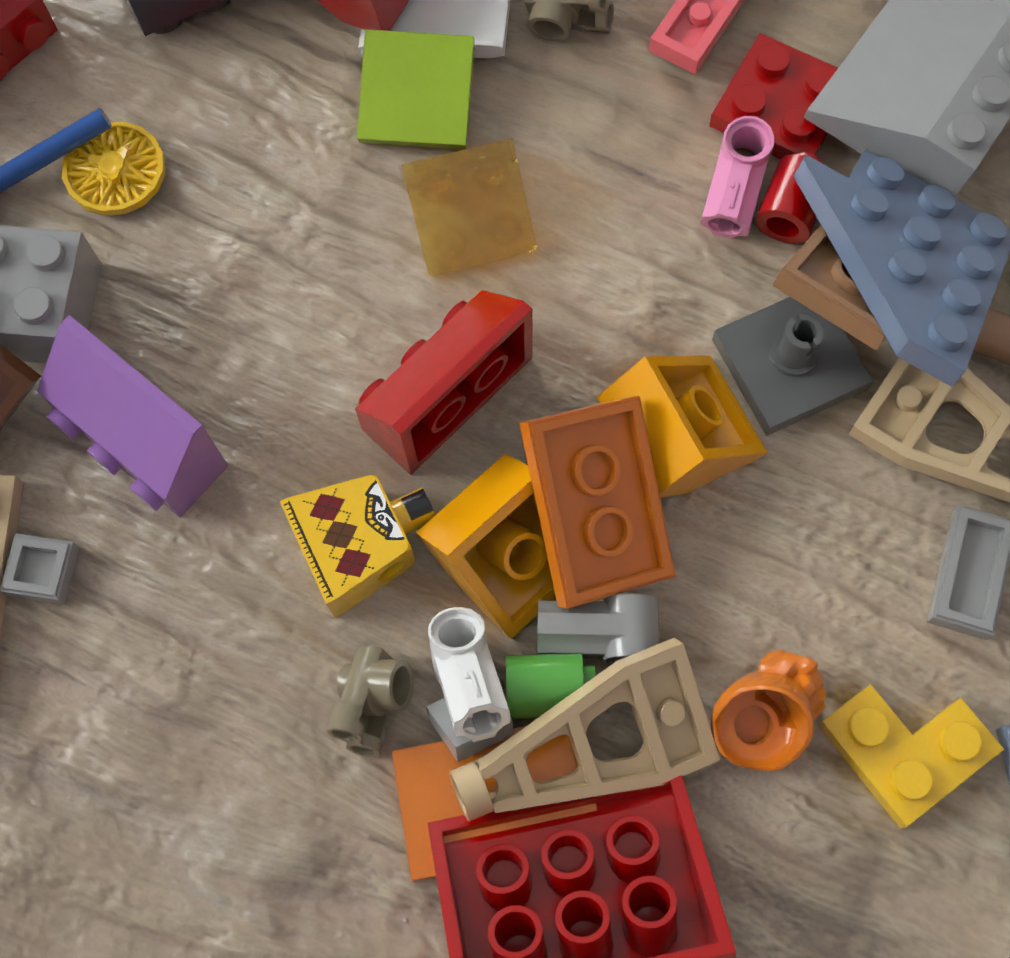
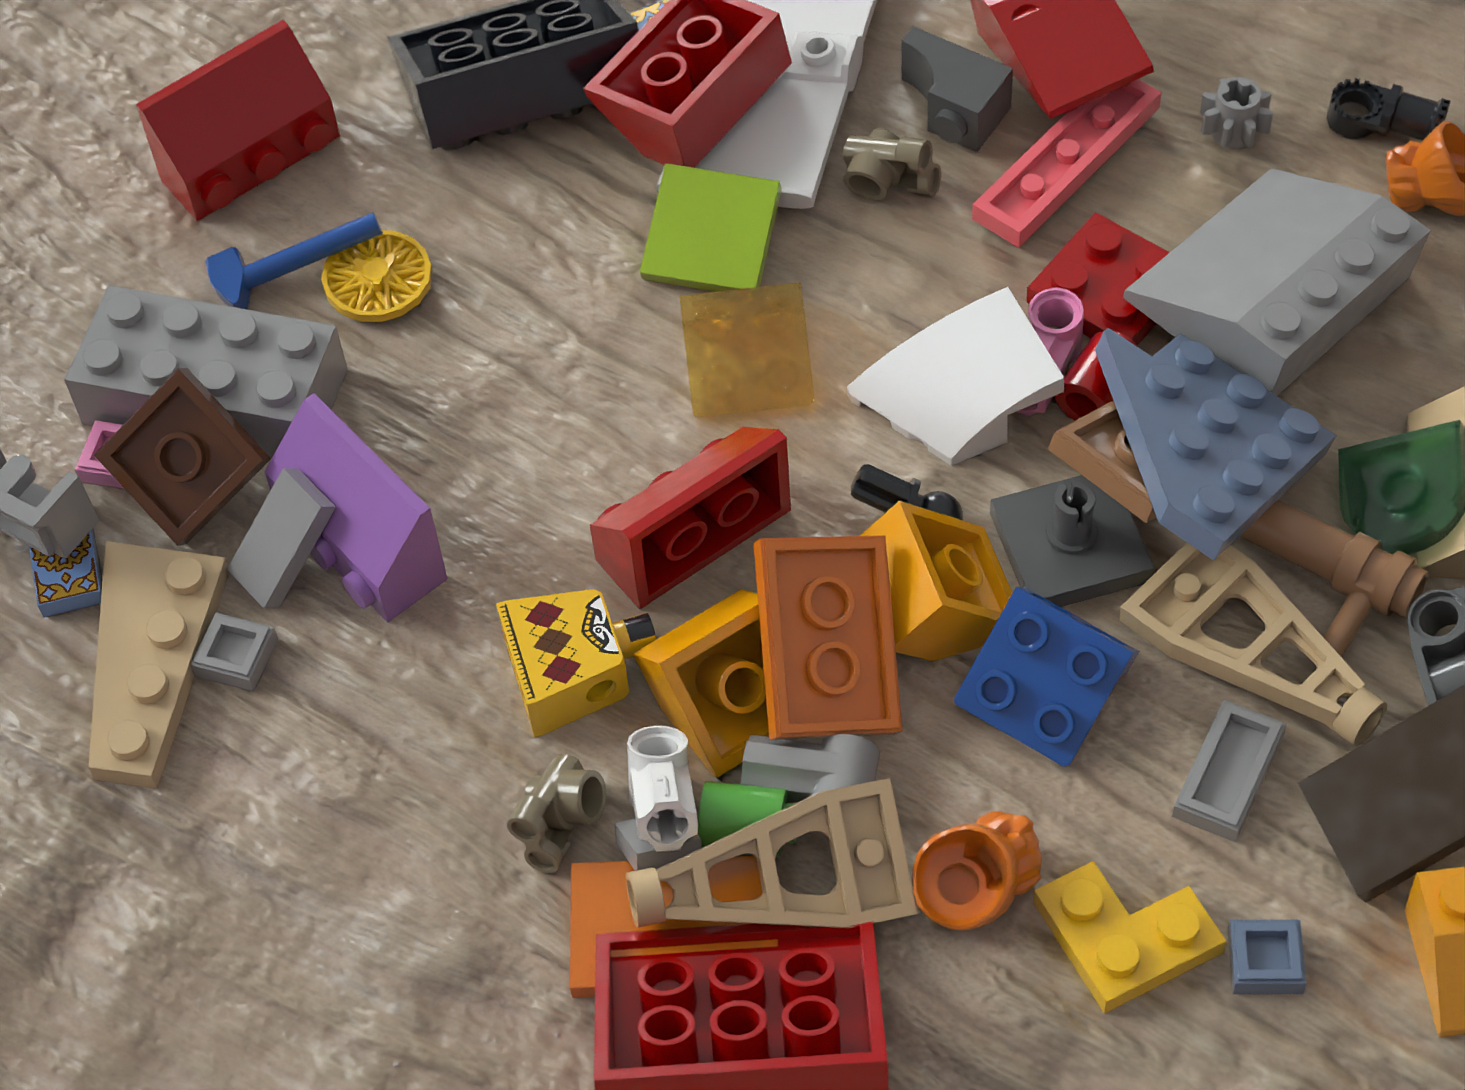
camera: 10 degrees right, 15 degrees down
none -> light grey tile [227,468,336,608]
none -> white slope [847,287,1064,466]
none -> black axle [851,464,963,520]
none -> blue bracket [954,587,1139,766]

